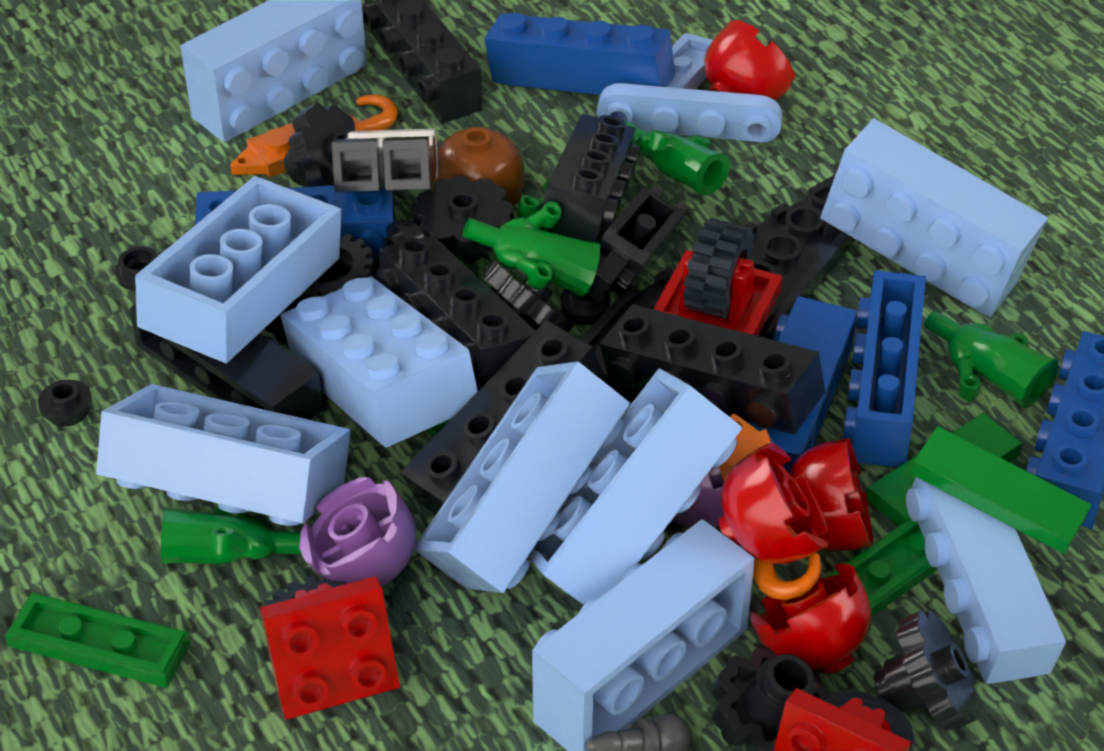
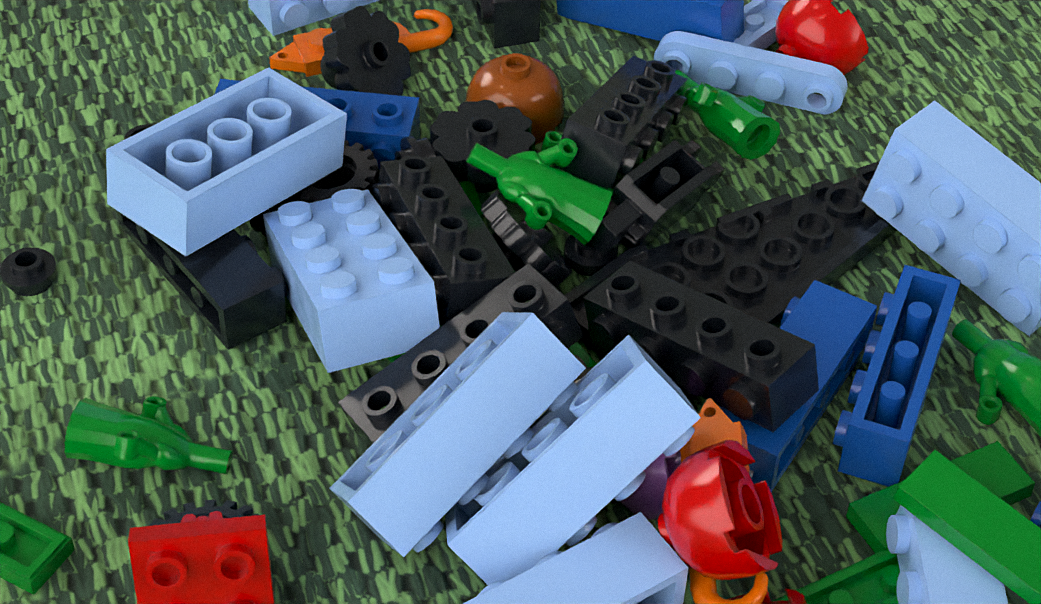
camera: 10 degrees right, 0 degrees up
light blue brick [96,384,351,526] -> none
medium lavender cylinder [299,477,416,586] -> none
black hips [331,128,438,192] -> none
plate [653,218,782,336] -> none
red cylinder [790,438,873,552] -> none

